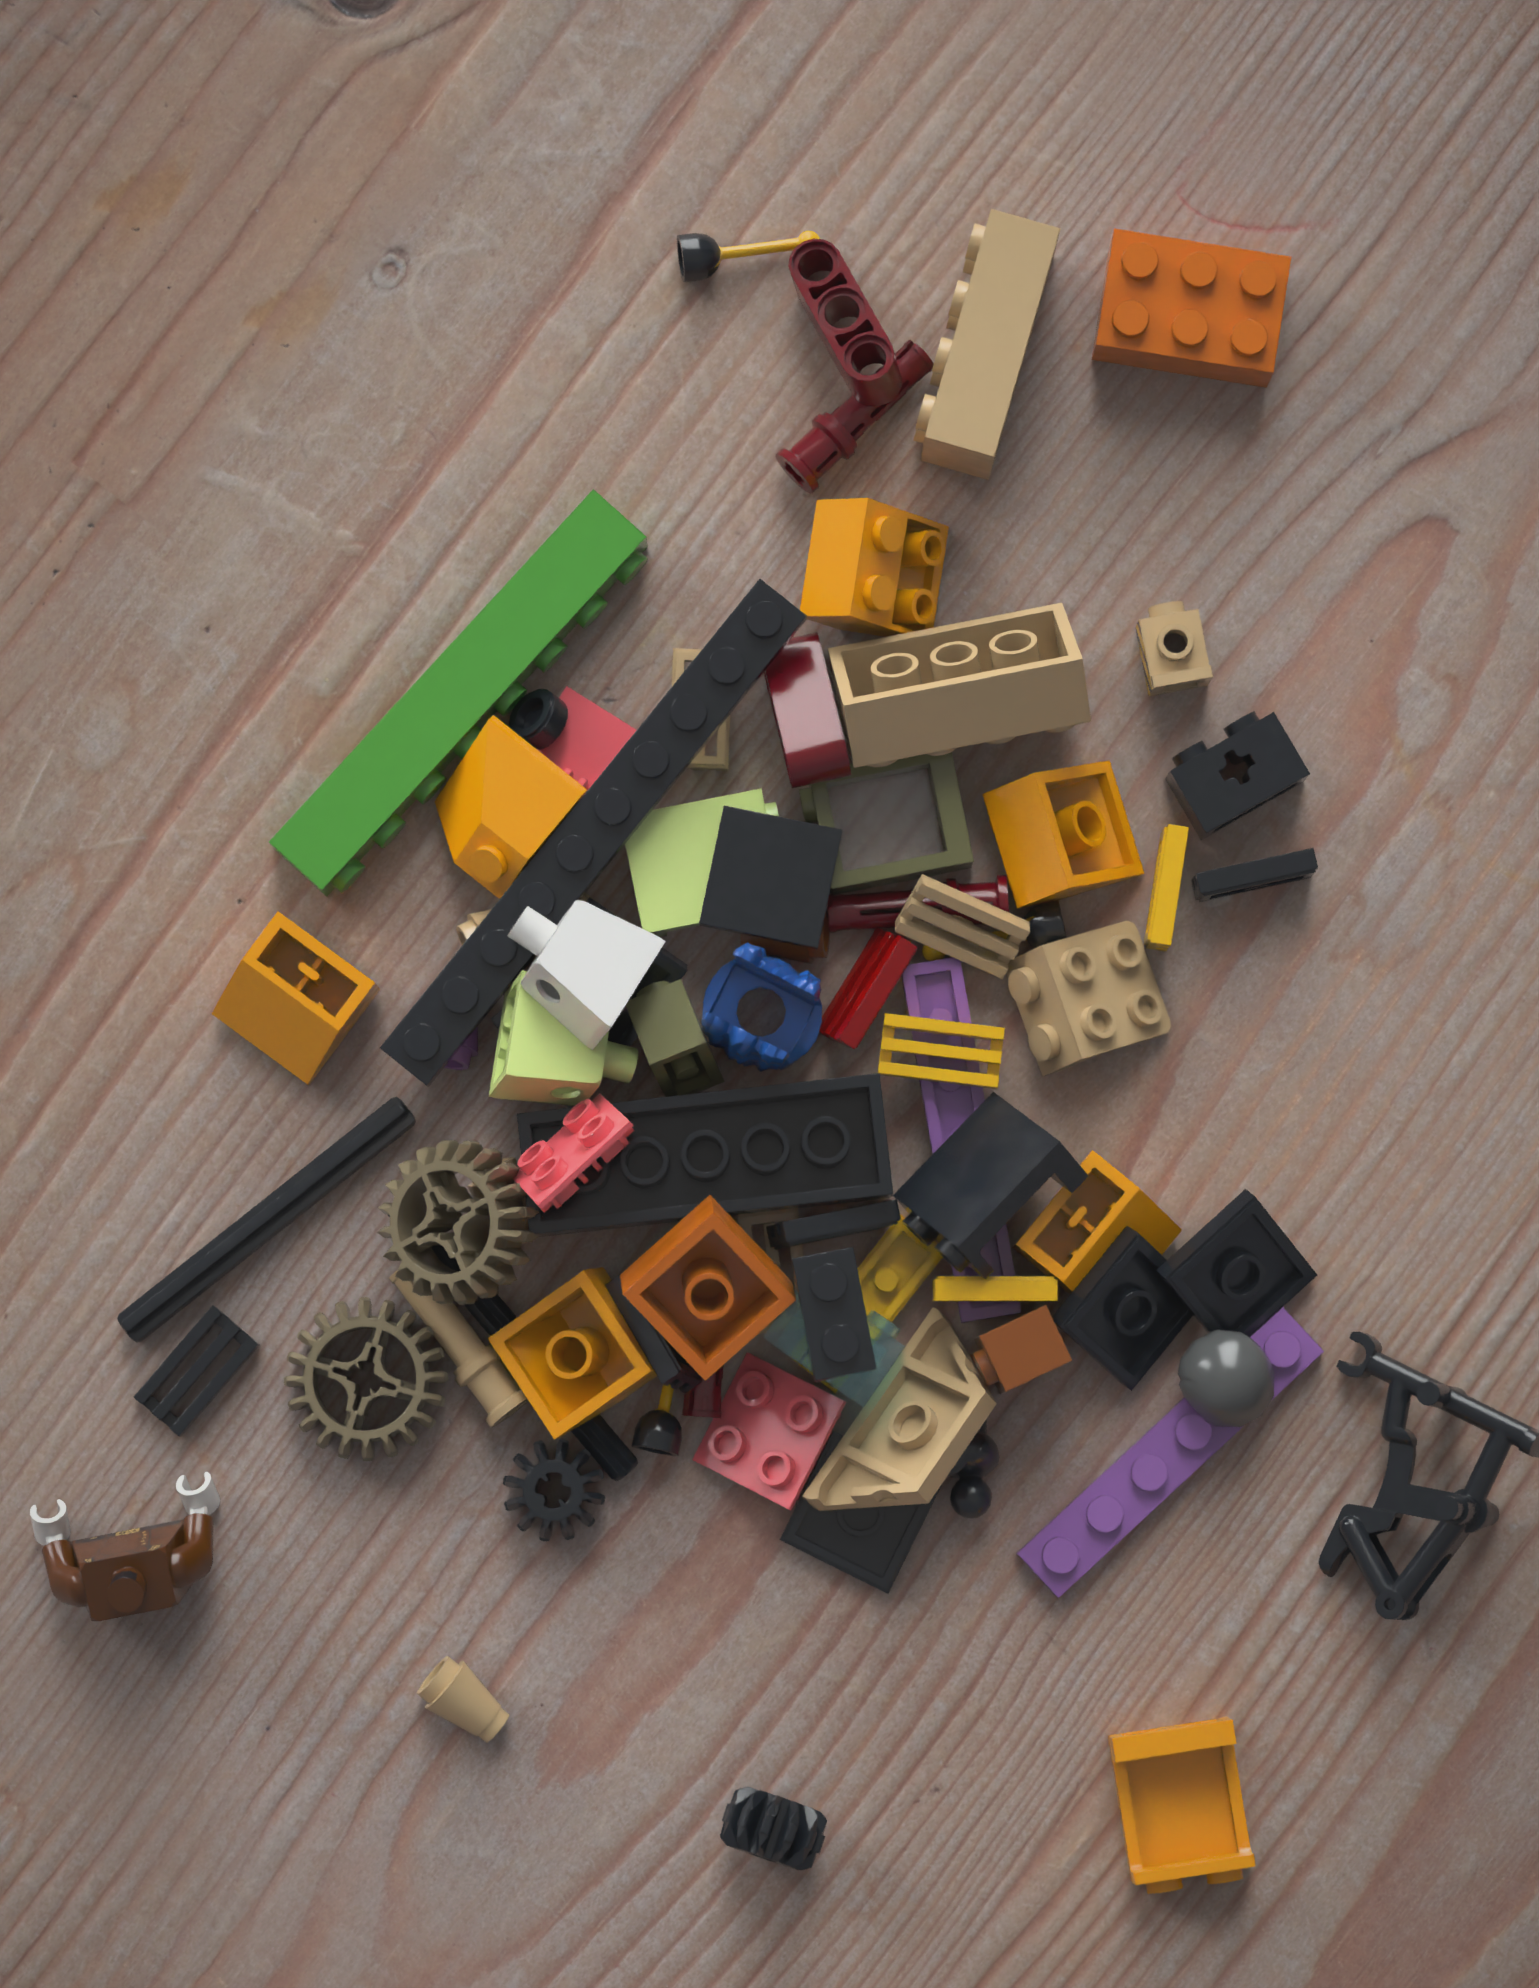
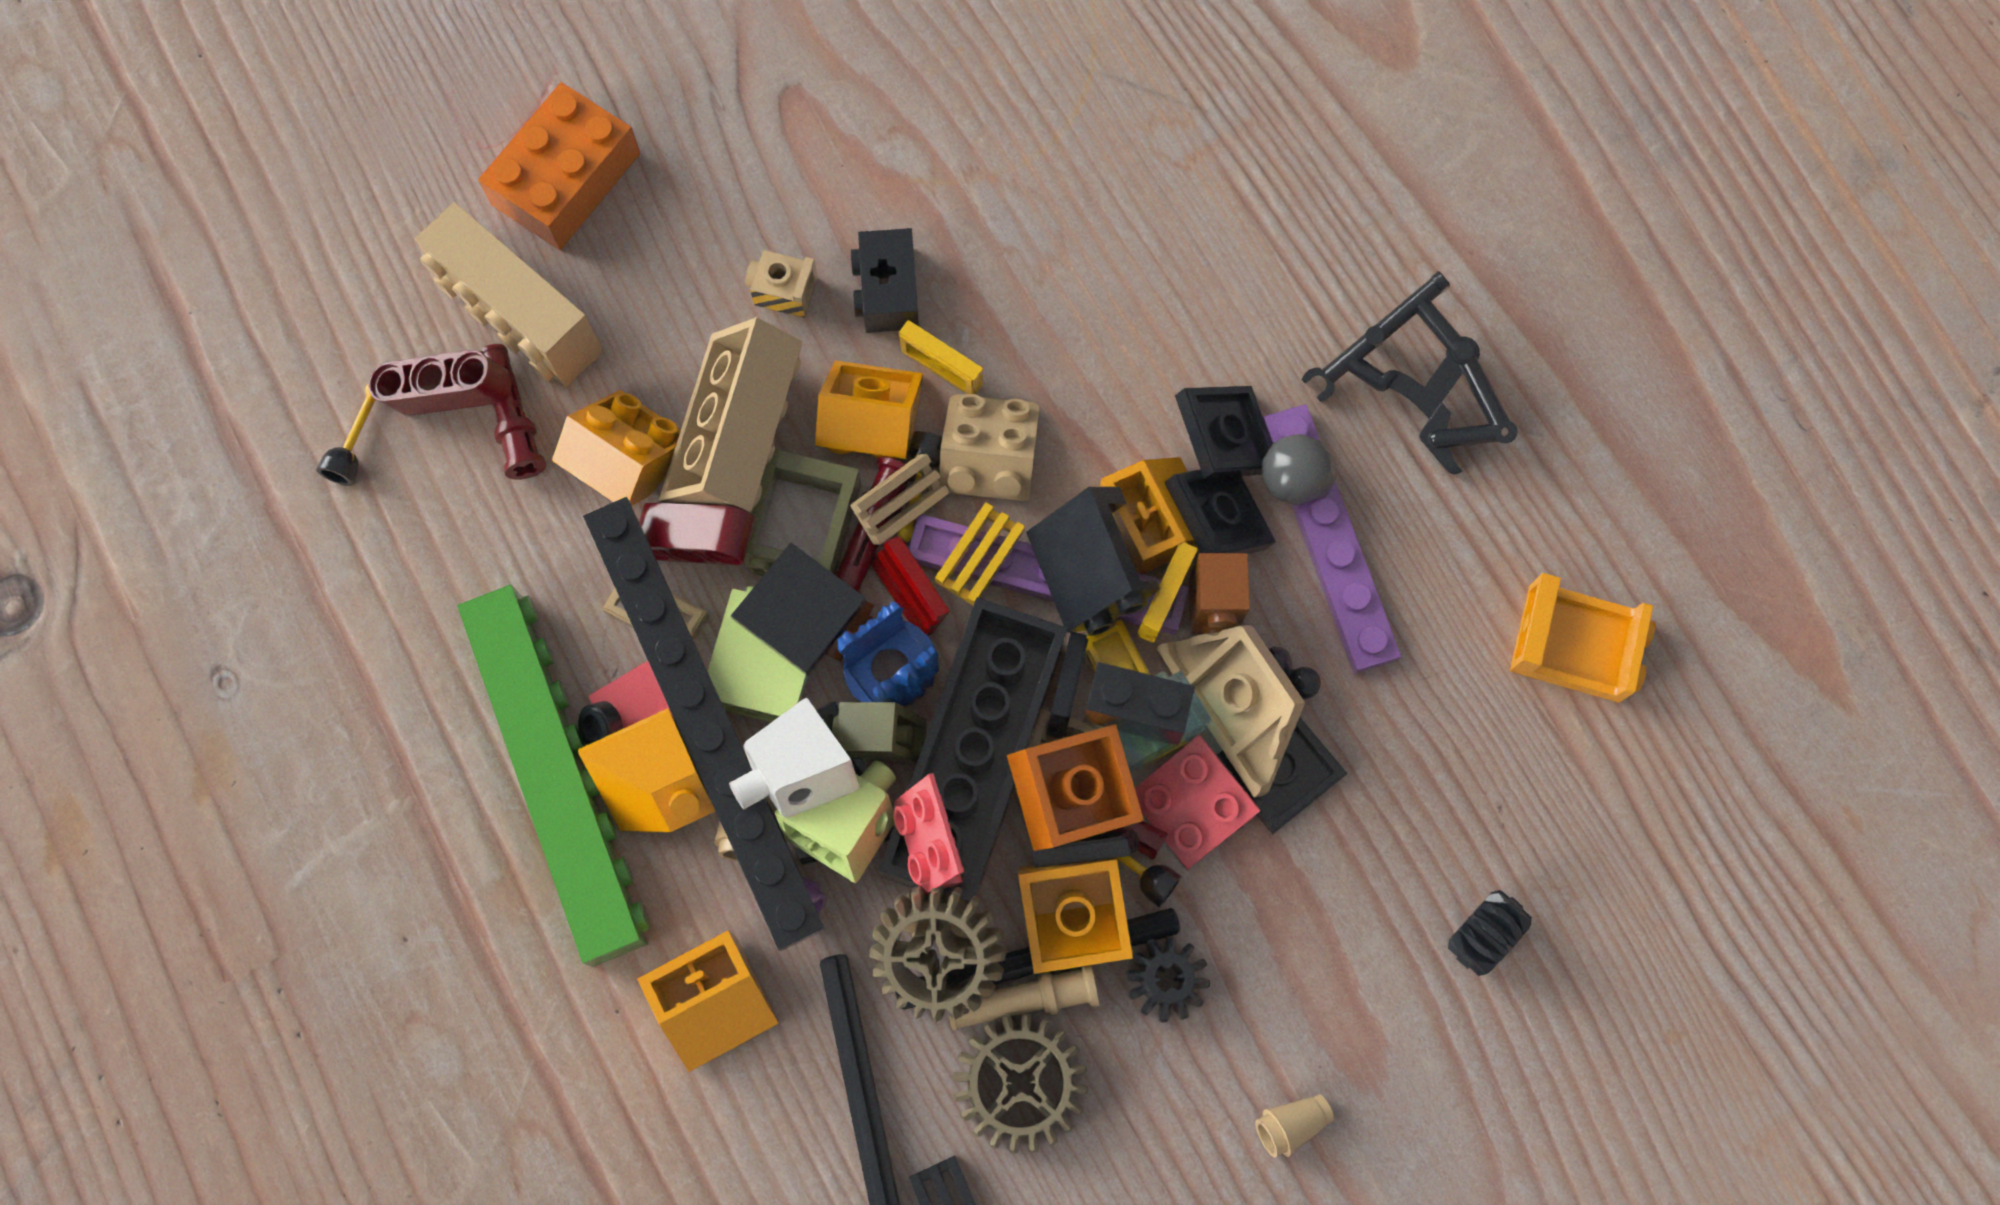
camera: 65 degrees left, 10 degrees down
black tile [1191,848,1318,902] -> none

